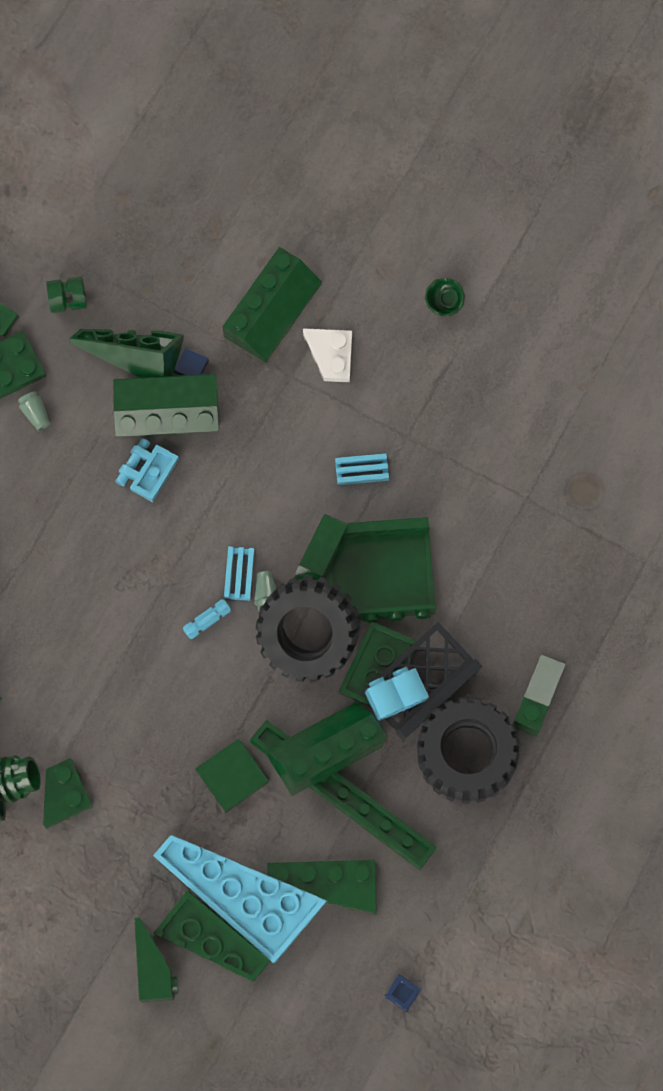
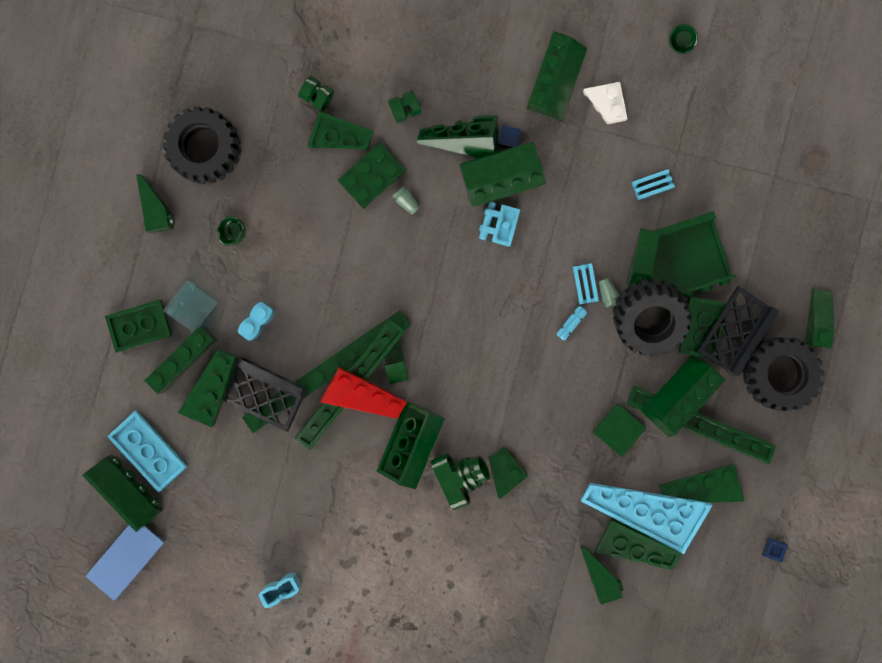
camera: 20 degrees left, 15 degrees up
medium azure brick [365,667,429,722] -> none

